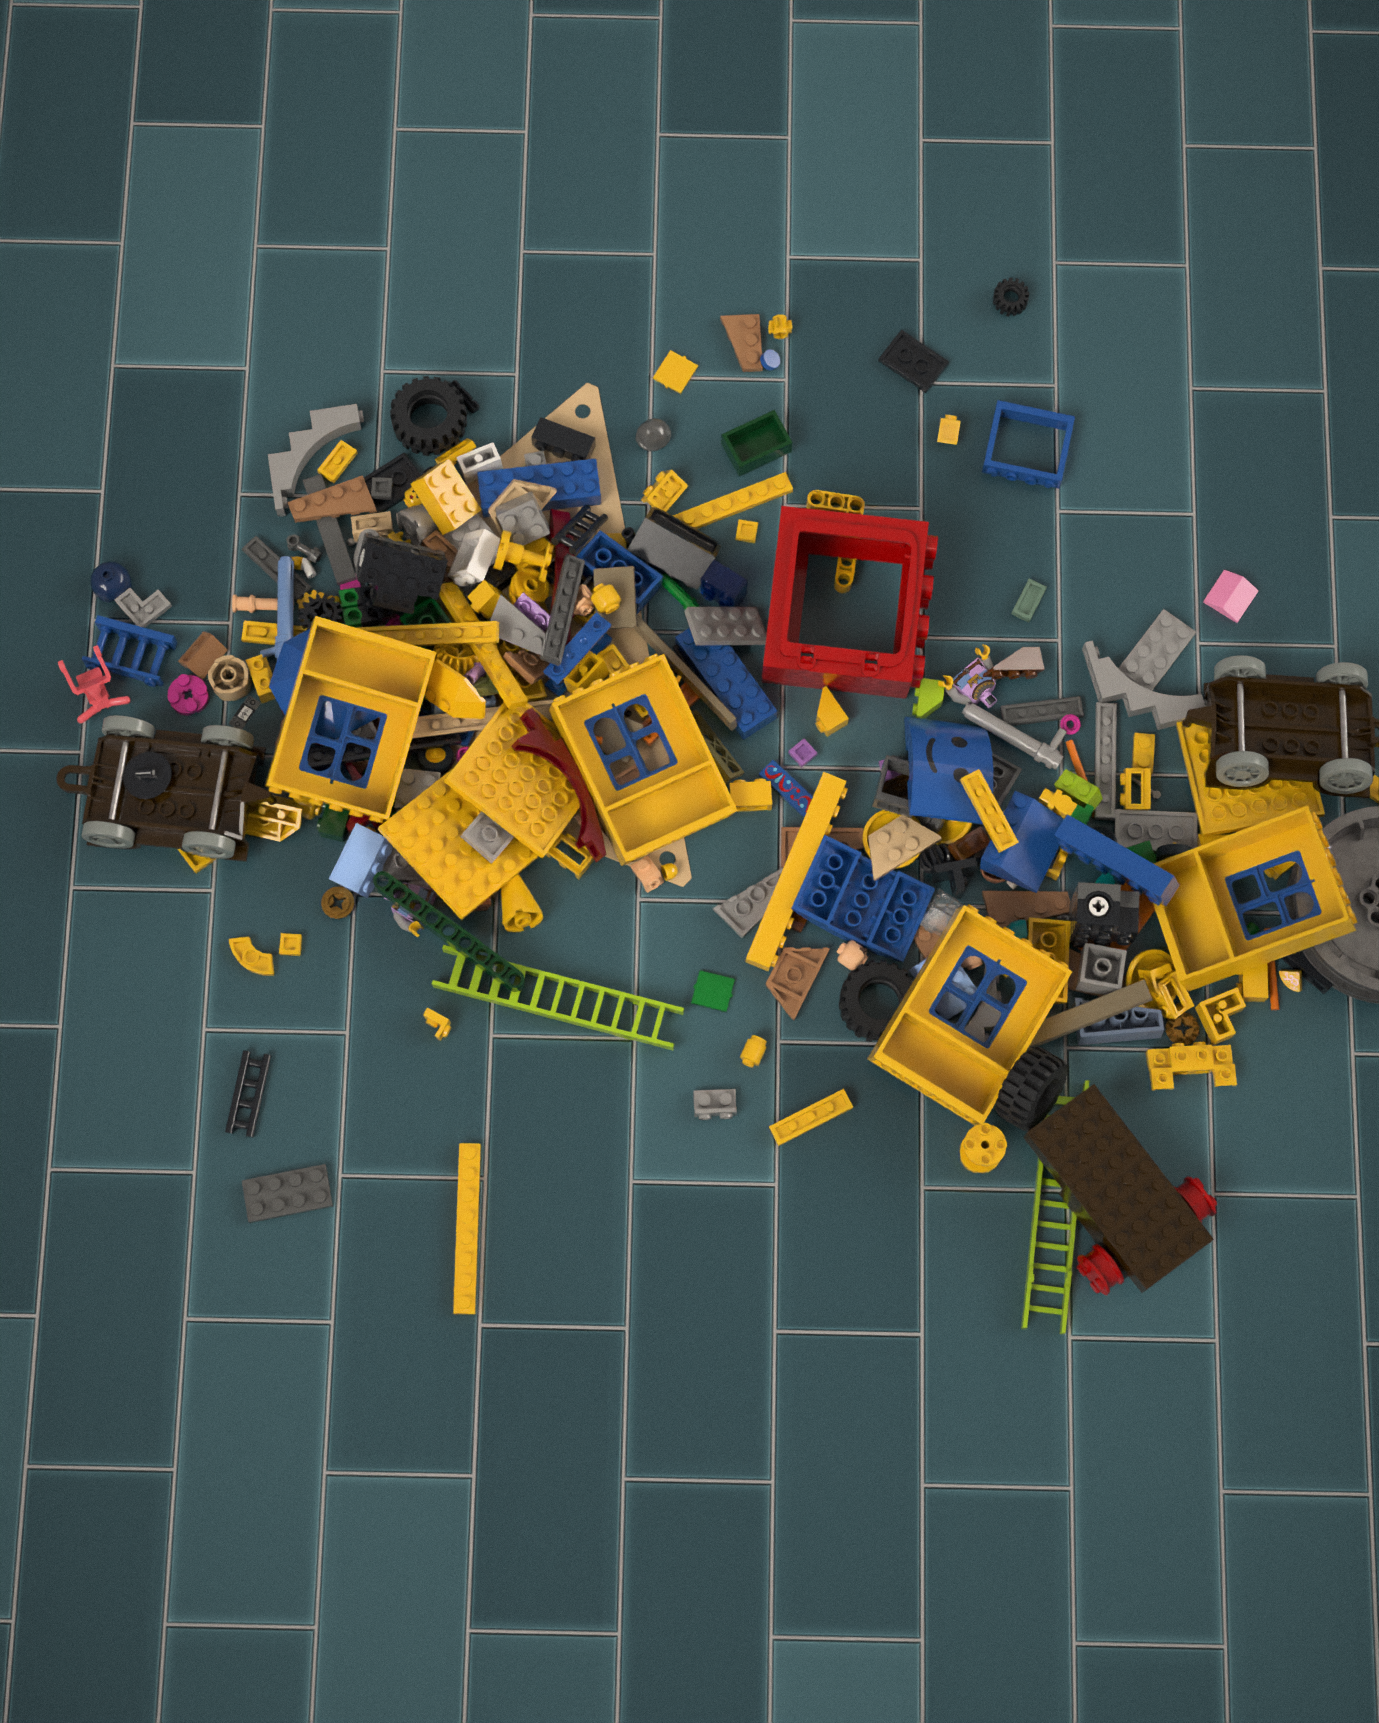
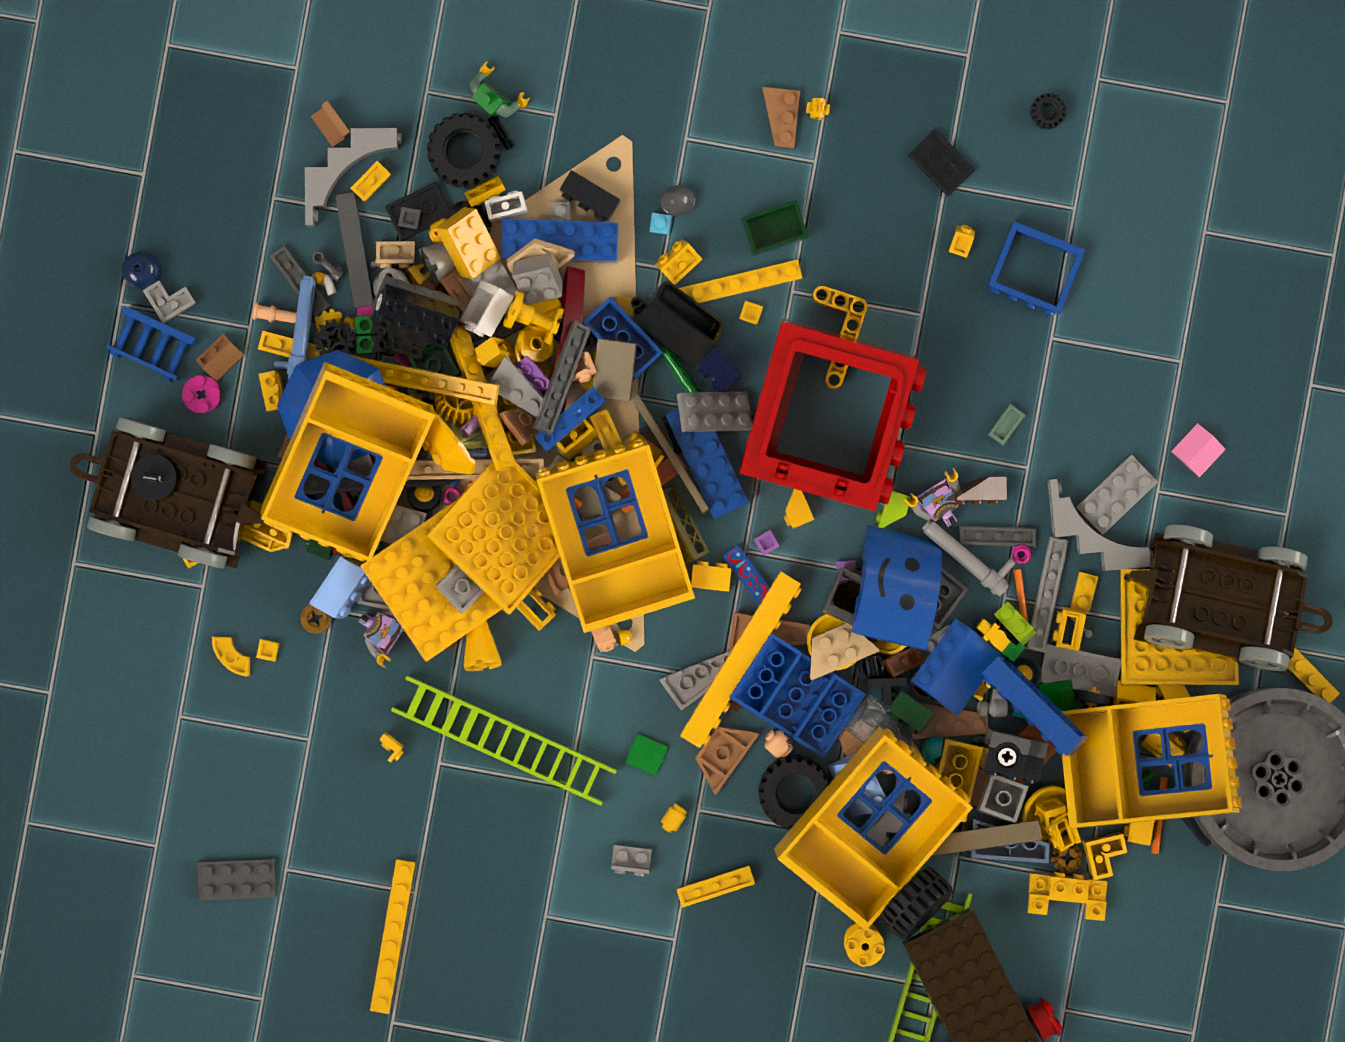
camera: 10 degrees right, 15 degrees up
coral piece [58,645,131,724] -> none
tan brick [208,655,252,701] -> none
black bar [225,1050,271,1138] -> none
sticker [229,695,261,729] -> none
medium nougat wing [287,475,377,523] -> none
dark green beam [373,871,525,992] -> none
dark red slope [511,708,607,863] -> none
black bar [551,505,608,555] -> none
yellow head [591,583,621,615] -> none
yellow piece [653,350,698,394] -> none
tile [760,350,780,371] -> none
yellow plate [960,769,1019,853] -> none
yellow tile [1279,969,1302,992] -> none
none -> medium nougat panel [311,101,351,148]
none -> torso [470,61,530,118]
none -> medium azure plate [649,213,671,235]
none -> dark green brick [888,691,935,734]
none -> light grey piece [977,689,1008,717]
none -> yellow bracket [1140,732,1187,768]

